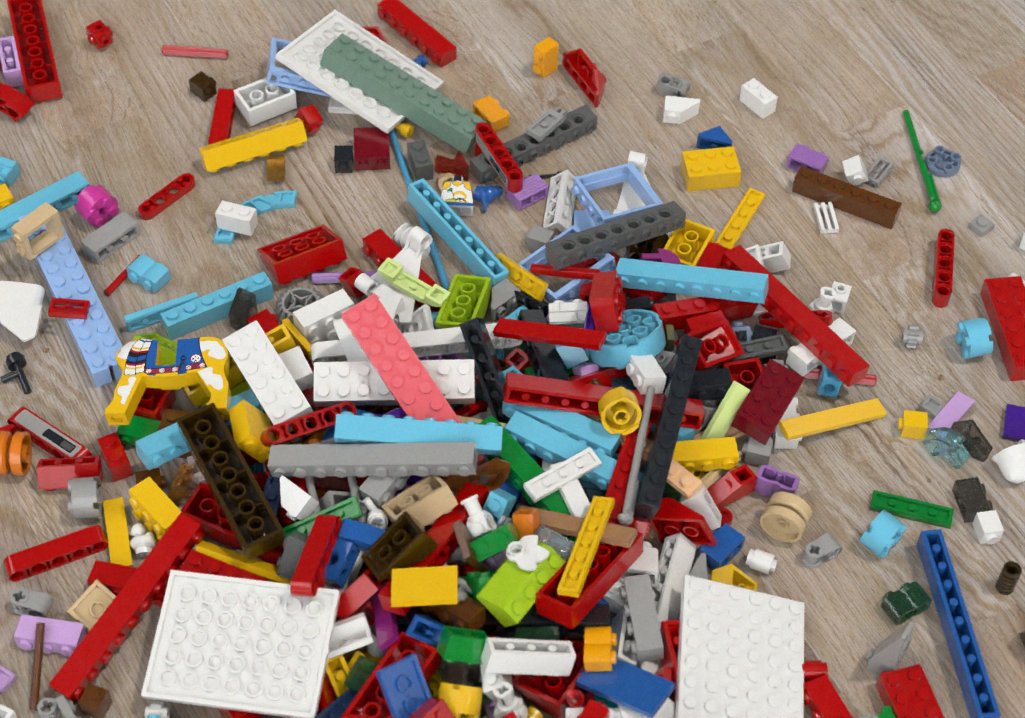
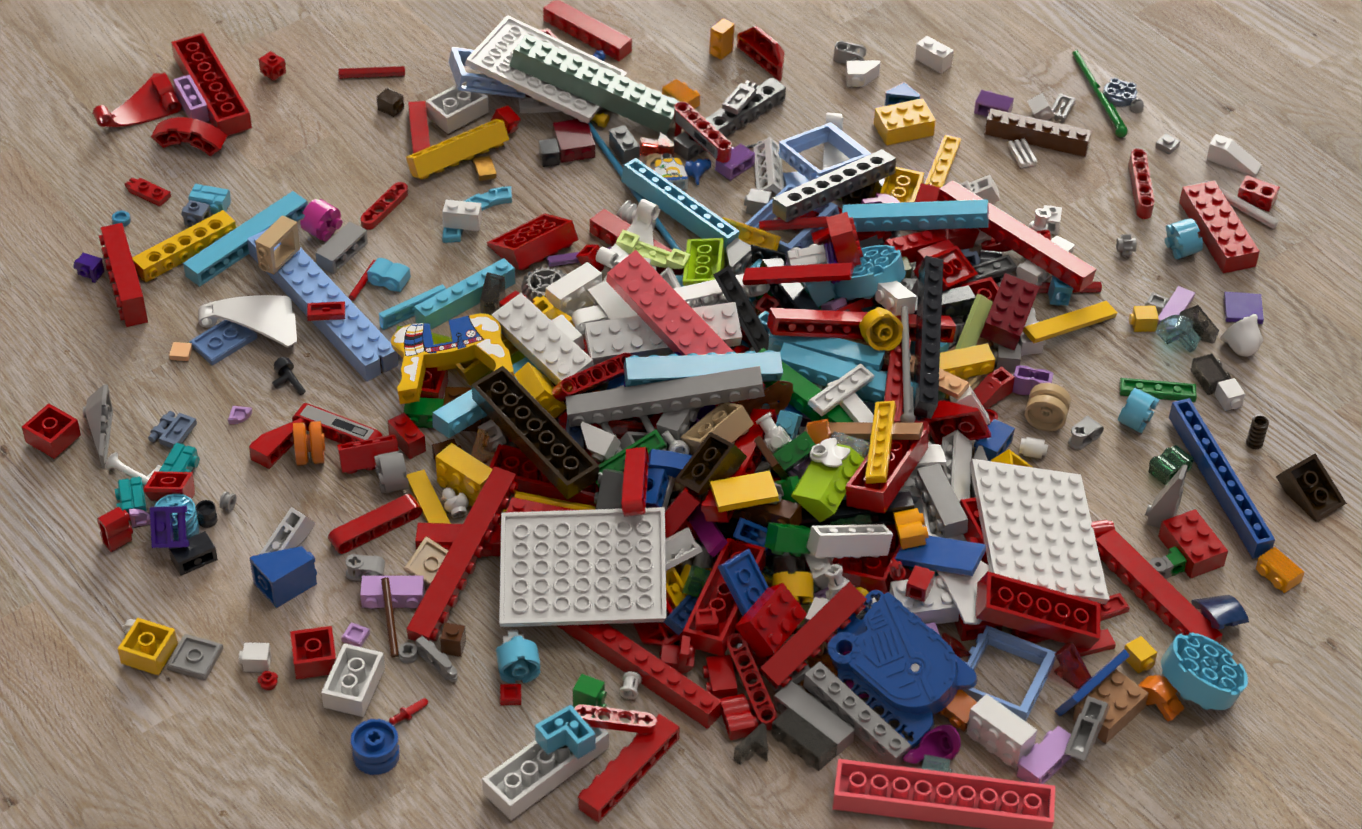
camera: 10 degrees left, 5 degrees down
none -> light grey hinge [1130,98,1144,113]

